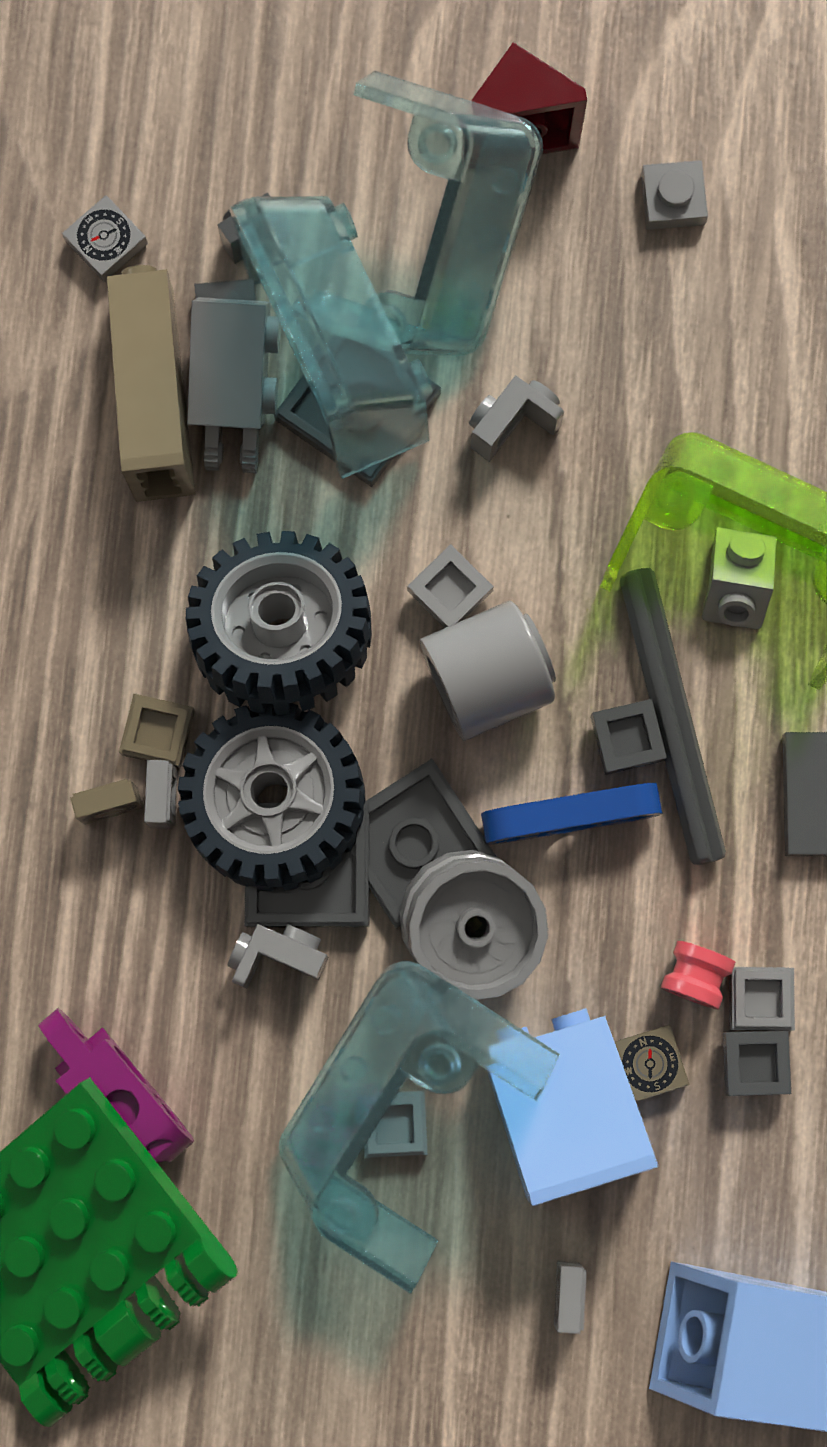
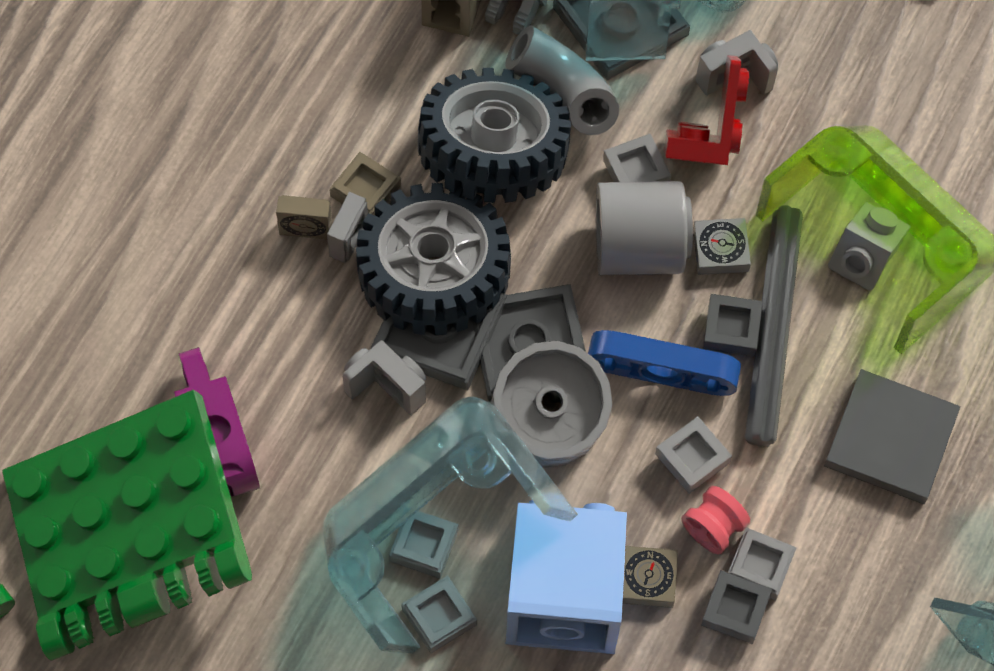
camera: 20 degrees right, 15 degrees down
none -> light grey tile [402,576,477,653]
none -> light grey cylinder [505,25,619,135]
none -> light grey plate [655,416,732,494]
none -> red bracket [664,55,749,165]
none -> light grey tile [693,218,751,275]

